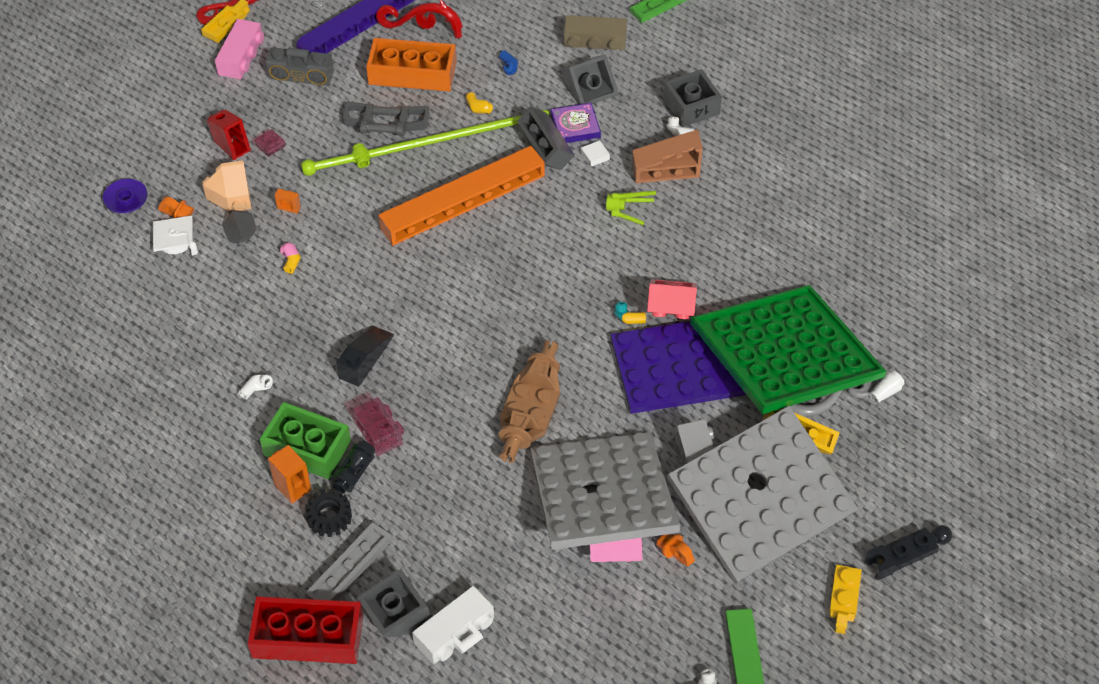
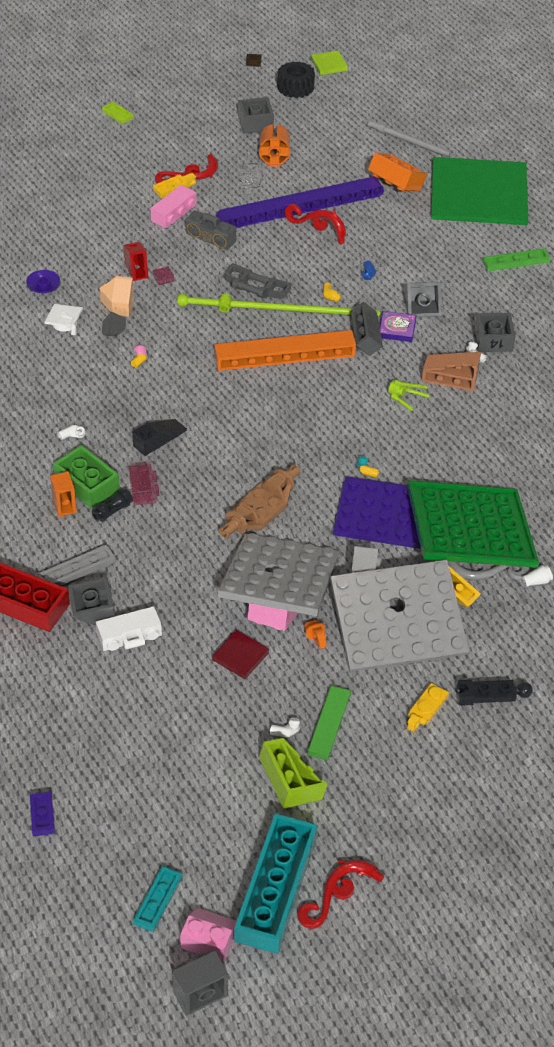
camera: 20 degrees right, 5 degrees down
orange piece [158,197,194,218] -> none
orange plate [275,189,301,214] -> none
black tyre [305,489,352,537] -> none
orange brick [366,38,457,92] -> none
dark tan brick [564,15,627,50] -> none
white tile [581,141,610,167] -> none
coral brick [647,279,697,319] -> none
none -> dark red tile [212,630,269,679]

